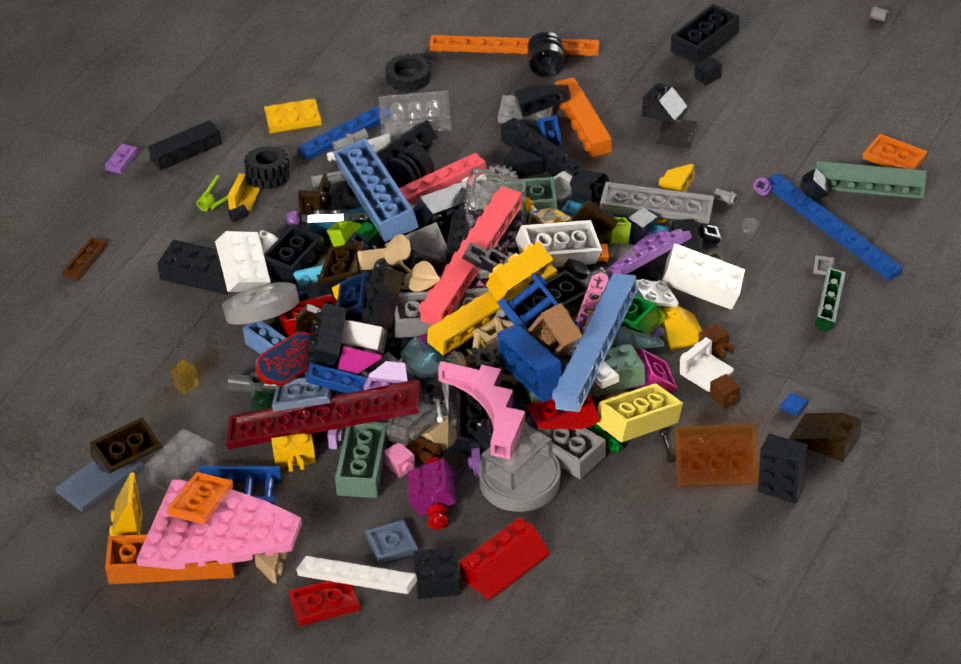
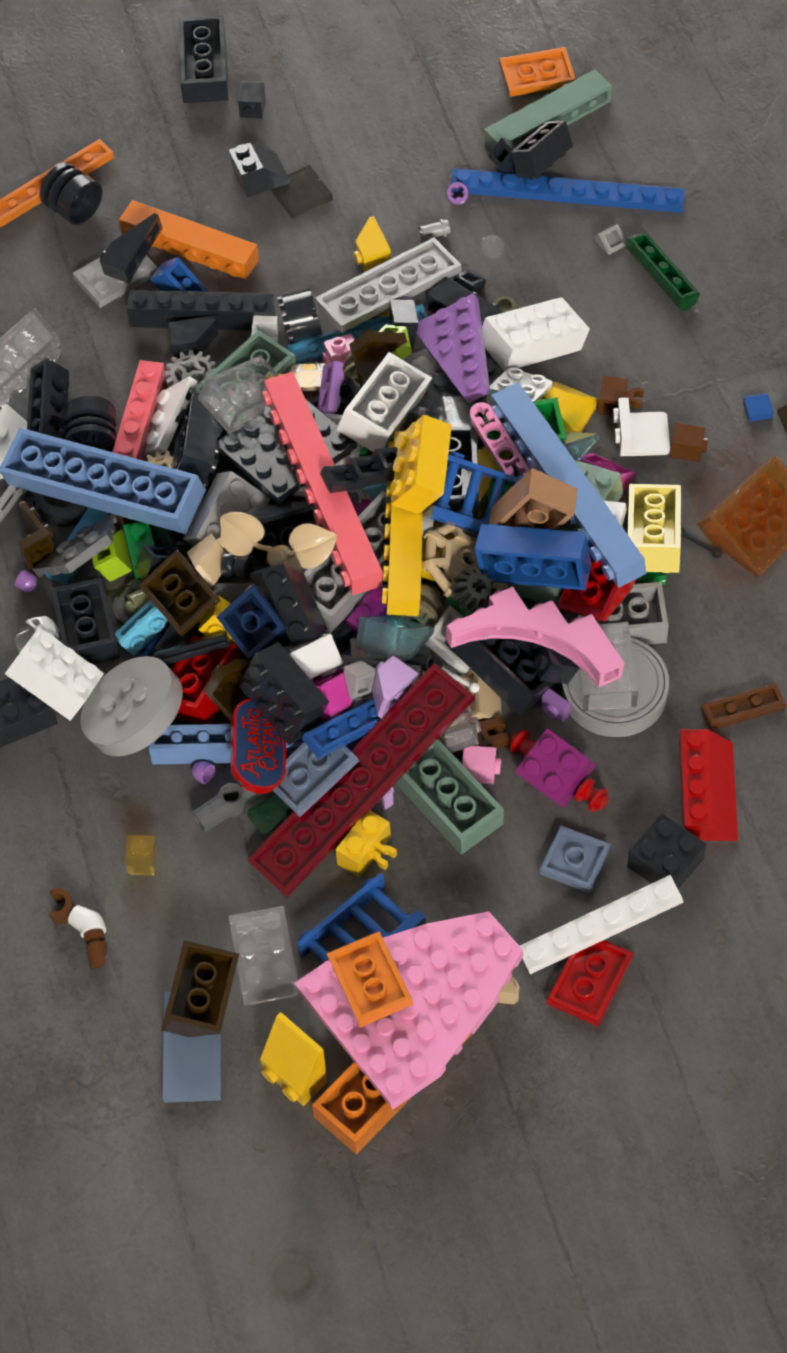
camera: 45 degrees left, 15 degrees up
none -> reddish brown piece [49,888,108,970]
none -> black axle [153,633,230,665]
none -> medium lavender plate [318,361,344,414]
none -> light grey slope [344,661,376,699]
none -> black brick [510,120,573,180]
none -> reddish brown tile [701,683,786,731]

